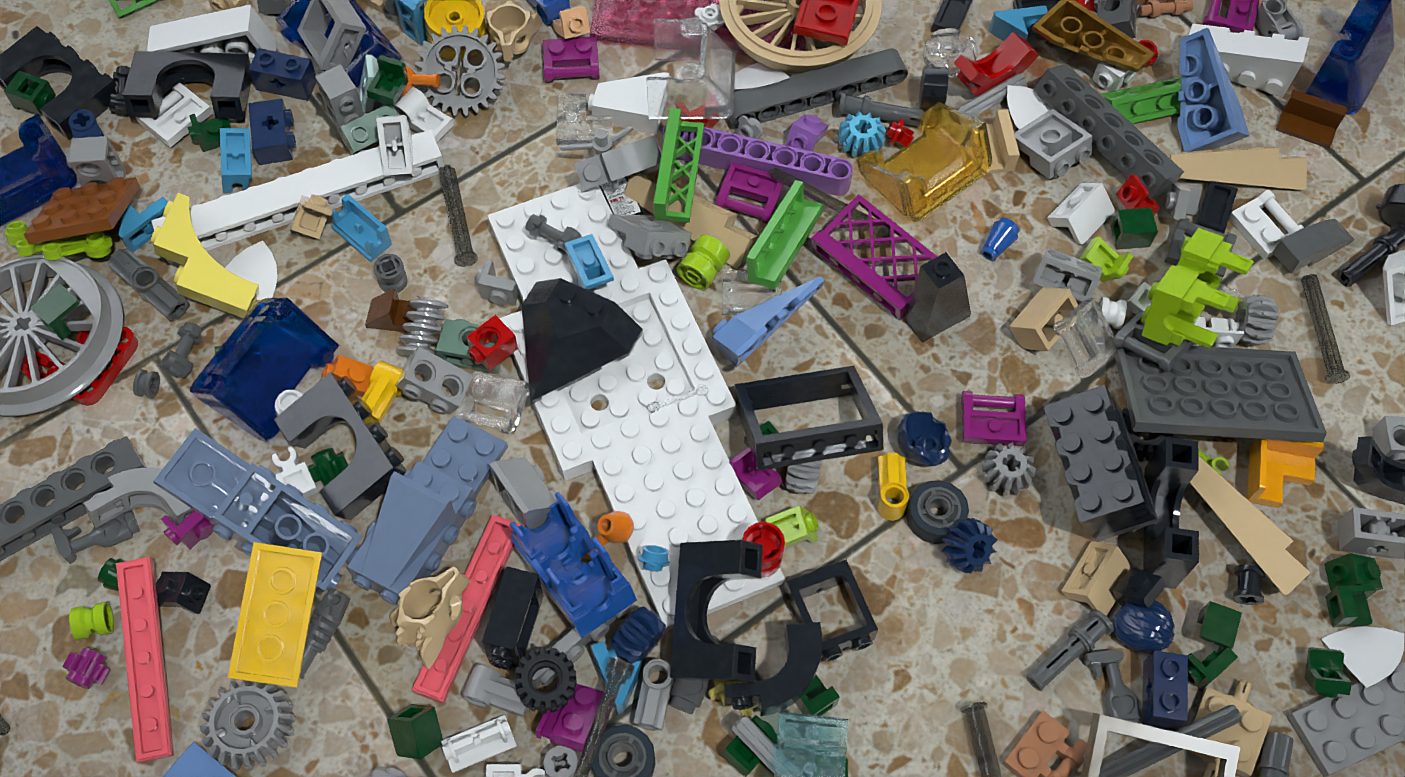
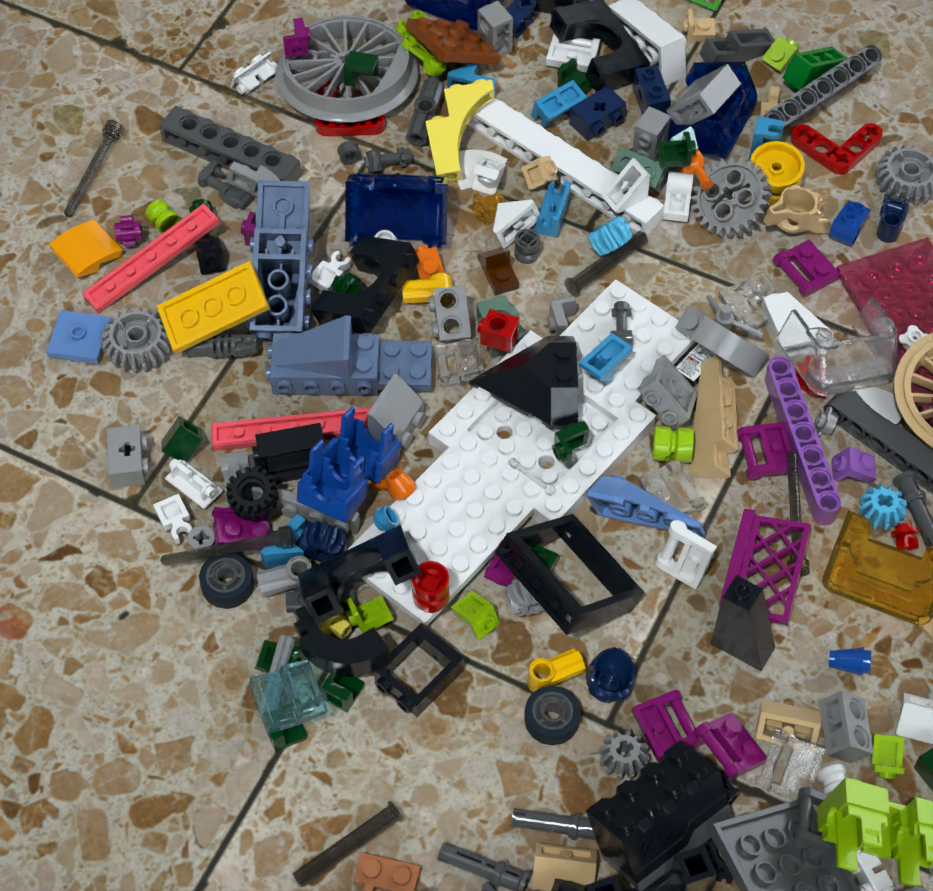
camera: 65 degrees right, 5 degrees down
tan piece [390,566,471,669] -> none
light grey piece [396,296,449,358] -> none
light nougat bracket [552,5,590,39] -> none
bright green fence [654,108,704,223] -> none
bright green fence [746,180,823,290] -> none
dark blue gear [941,518,998,574] -> none
none -> light orange slope [49,219,123,278]
none -> lime bracket [345,595,394,633]
none -> white slope [472,157,506,195]
none -> clear yellow bracket [472,192,507,226]
none -> white slope [493,199,541,249]
none -> dark grey pin [511,808,598,844]
none -> dark green bracket [552,420,589,467]
none -> medium azure gear [588,216,633,256]
none -> white plate [655,520,717,590]
none -> magenta plate [693,712,768,780]

